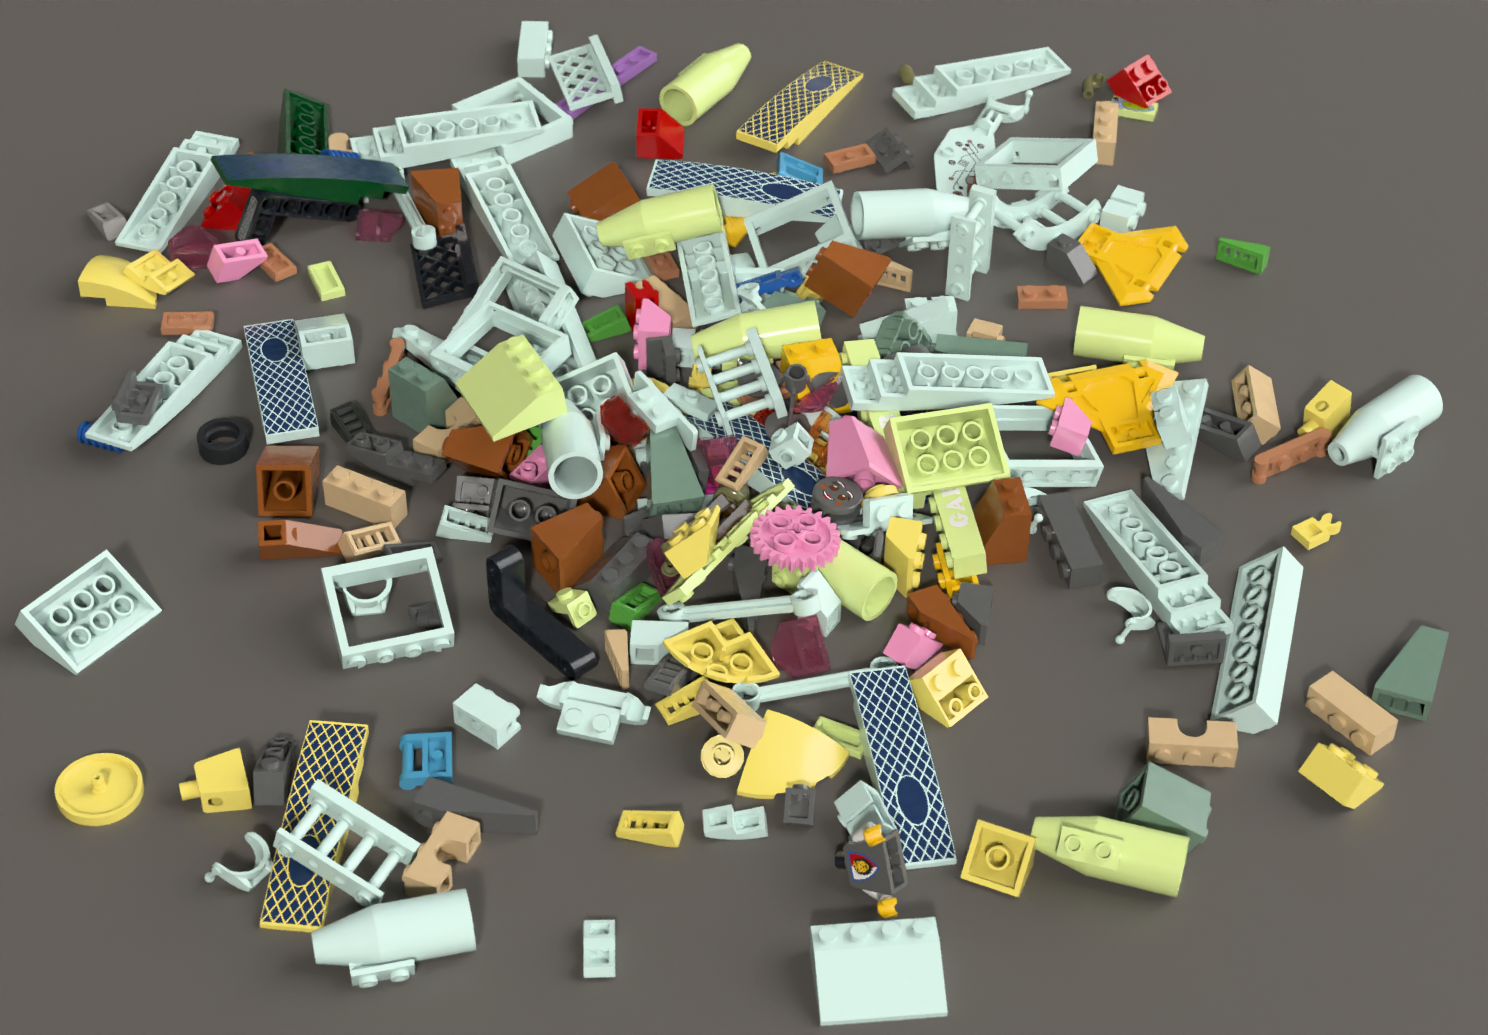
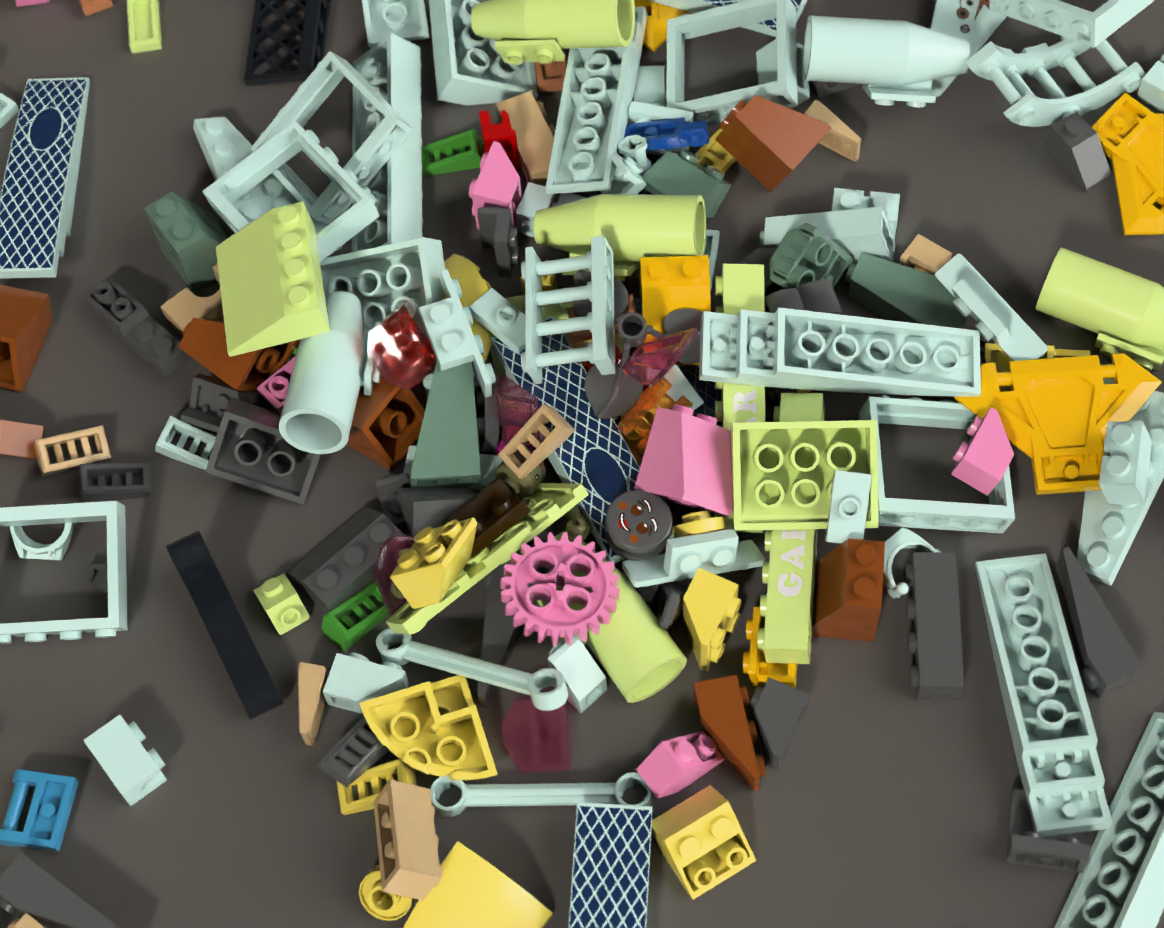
camera: 20 degrees right, 20 degrees up
light aqua slope [295,313,355,370] -> none
tan brick [322,465,408,529] -> none
pearl dark grey slope [329,402,375,443] -> none
nougat plate [371,338,406,416] -> none
dark orange slope [530,503,604,593] -> none
light aqua plate [537,681,651,745] -> none
light aqua brick [769,422,814,470] -> none
yellowish green tile [813,716,864,759] -> none
light aqua fence [945,184,997,301] -> none
nougat plate [1016,285,1068,309] -> none
light aqua helmet [1106,587,1156,645] -> none
none -> light aqua plate [825,470,872,544]
none -> light aqua bracket [935,254,1048,361]

